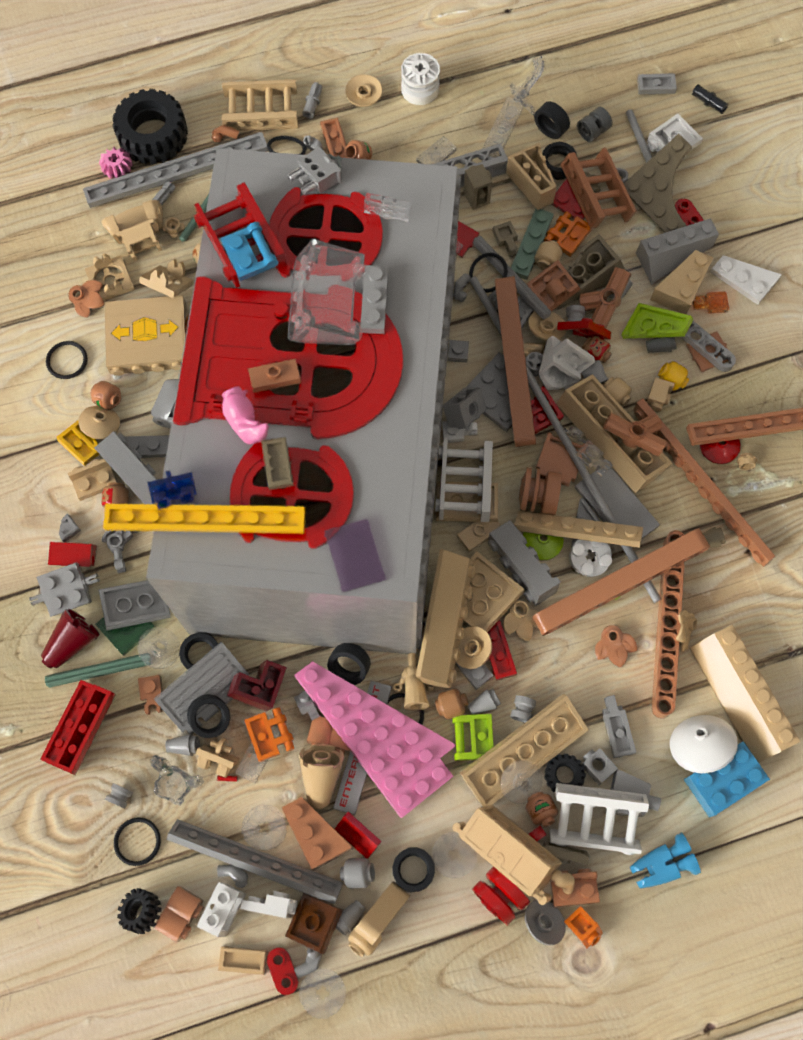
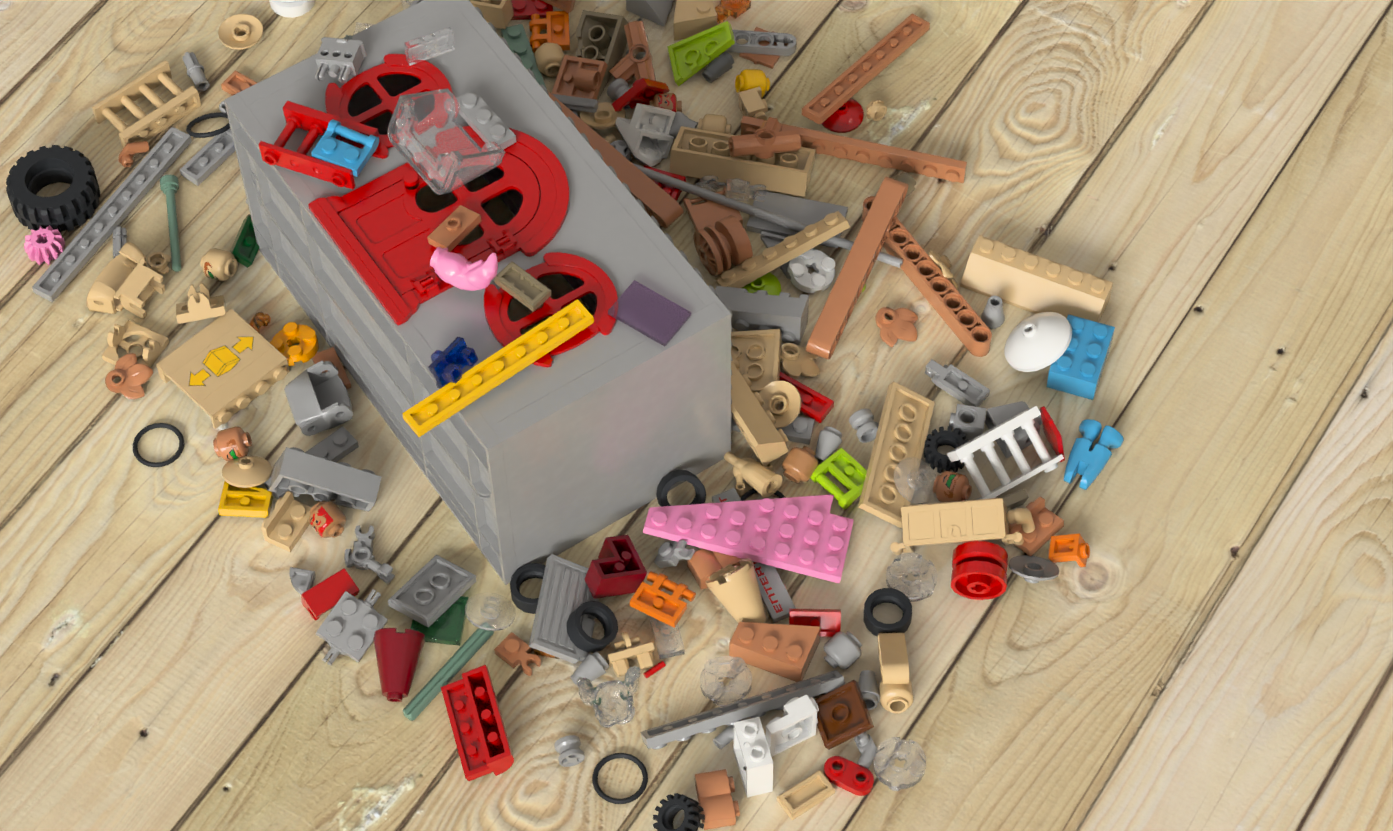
camera: 40 degrees left, 15 degrees down
none -> light grey cone [981,296,1005,329]
none -> red piece [1040,406,1065,462]

